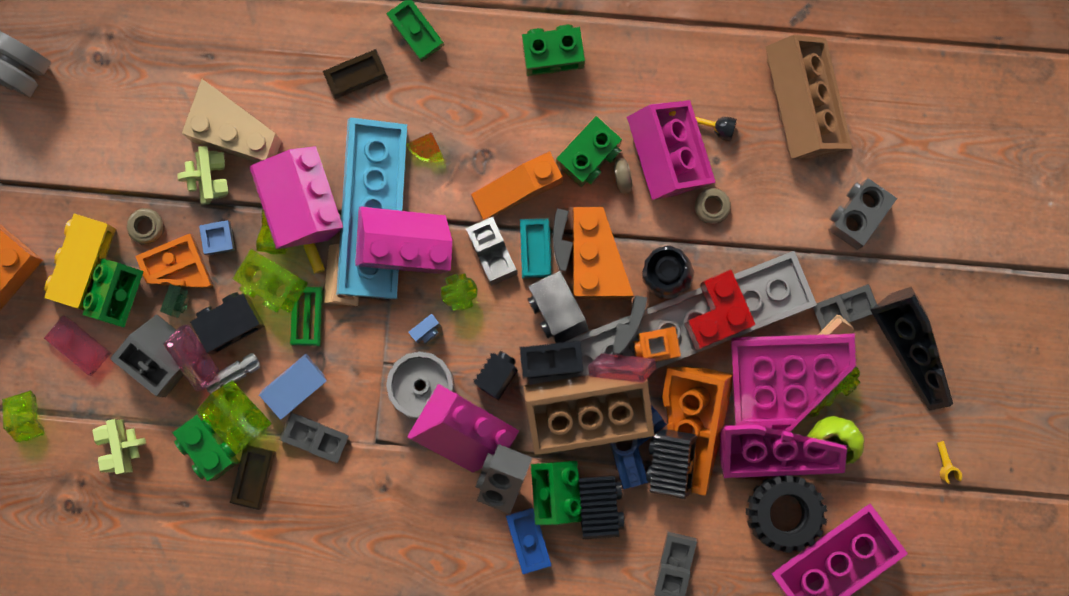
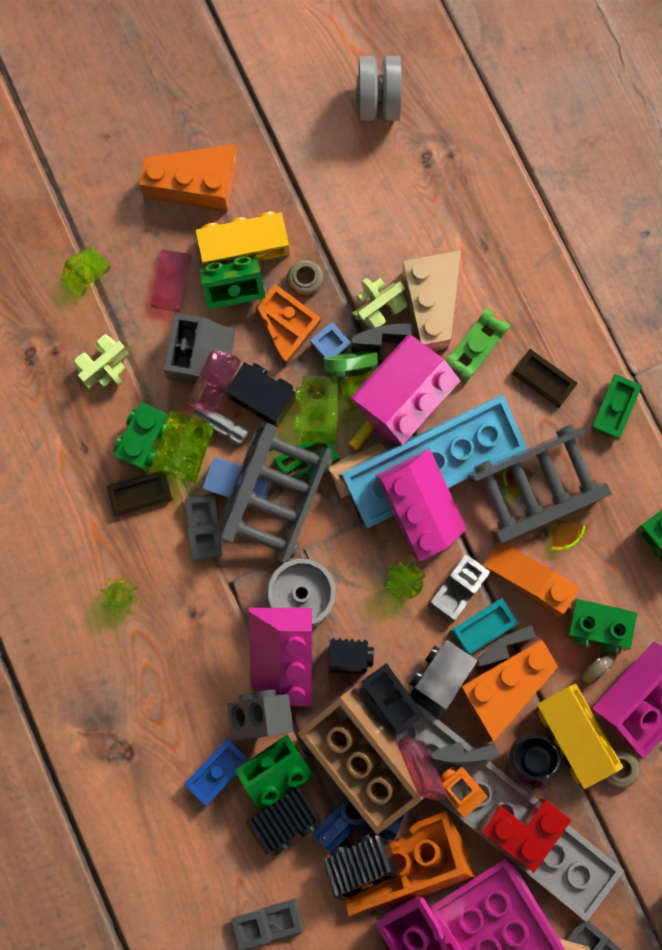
camera: 60 degrees right, 5 degrees down
clear green plate [160,284,189,318] -> none
medium blue plate [408,314,441,343] -> none
none -> clear neon green gear [100,576,139,615]
none -> dark grey fence [214,422,332,563]
none -> bright green plate [324,351,378,377]
none -> dark grey slope [351,324,412,353]
none -> bright green plate [446,308,511,384]
none -> dark grey fence [468,424,612,543]
none -> yellow brick [537,684,623,789]
none -> tile [551,520,588,551]

